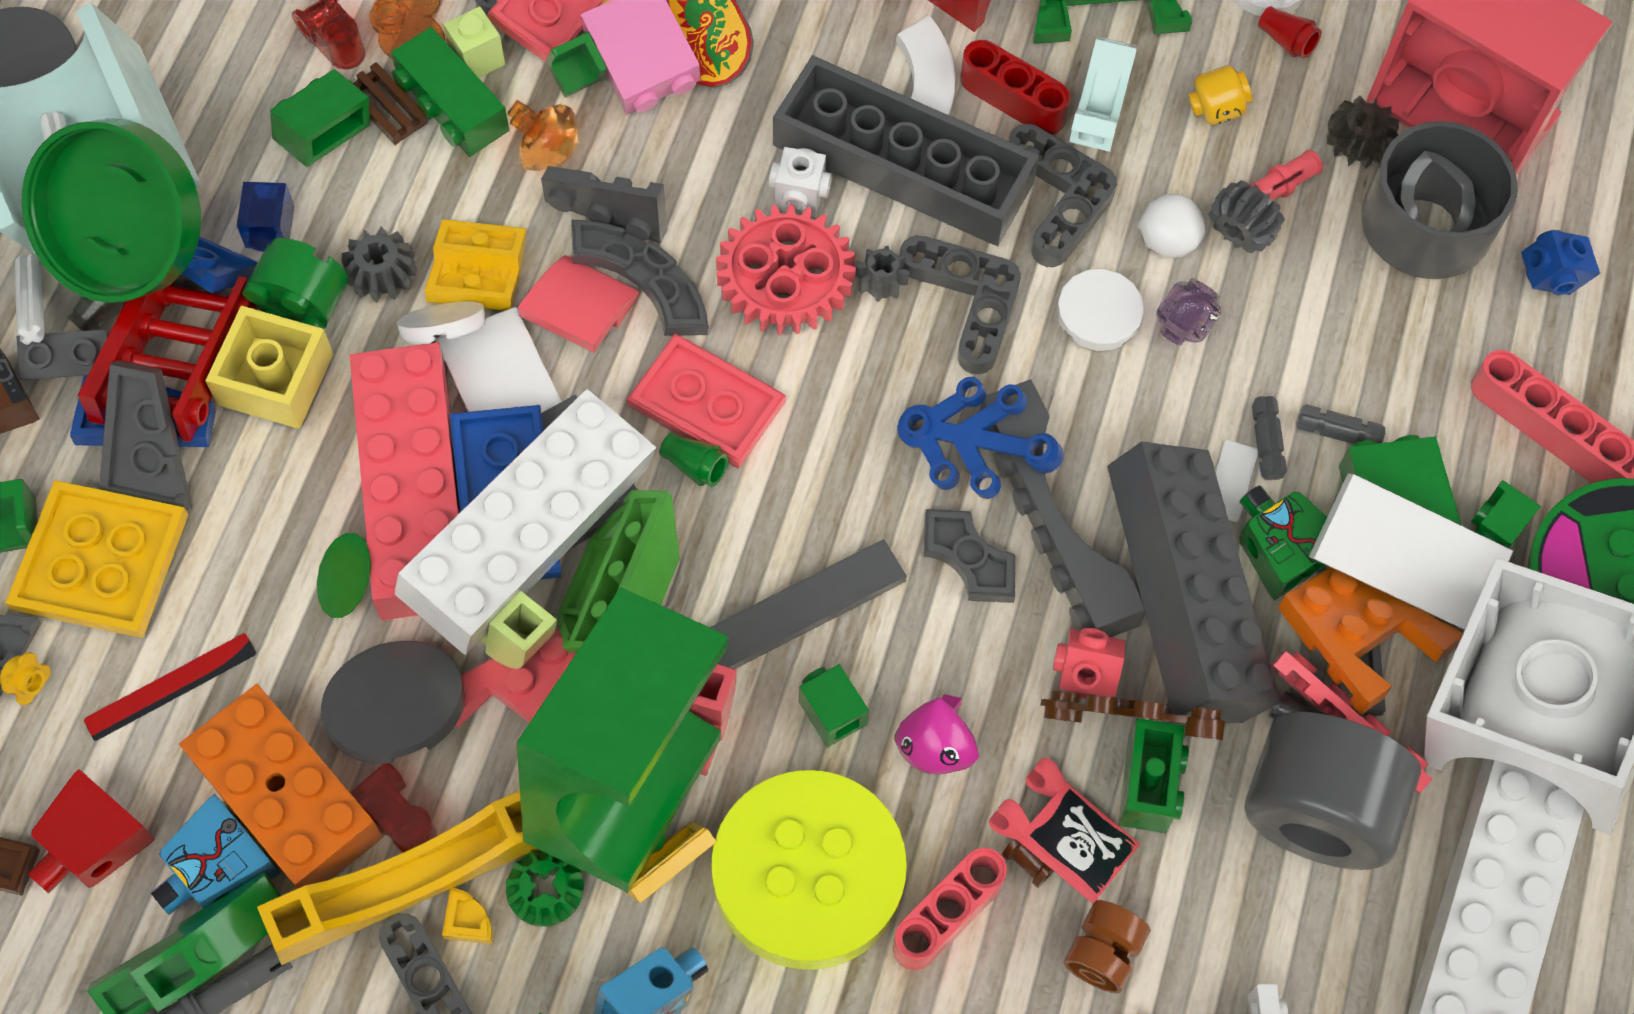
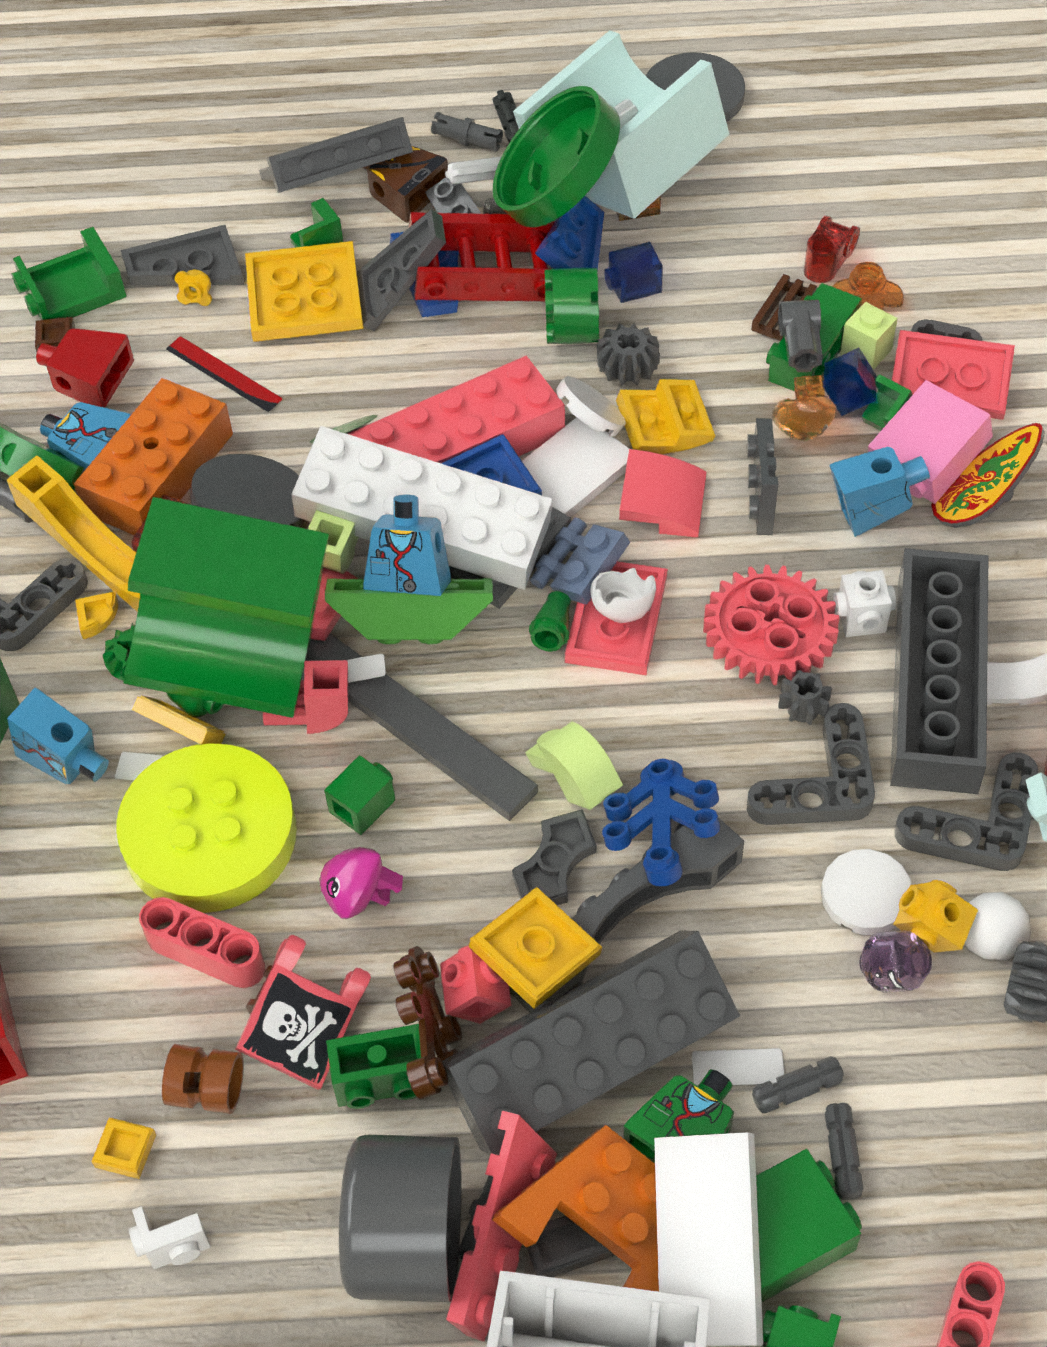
camera: 75 degrees right, 10 degrees down
light yellow brick [205,306,334,429] -> none
green brick [270,69,370,167] -> none
dark grey tile [571,219,709,336] -> none
none -> white sticker [115,752,163,781]
none -> dark azure torso [363,494,451,596]
none -> yellow plate [469,887,602,1009]
none -> yellowish green brick [525,721,623,810]
none -> sand blue plate [530,517,630,605]
none -> white hair [590,568,656,623]
none -> dark grey piece [778,300,823,372]
none -> clear blue brick [823,348,877,416]
none -> dark azure torso [829,447,930,537]
none -> yellow brick [893,880,978,952]

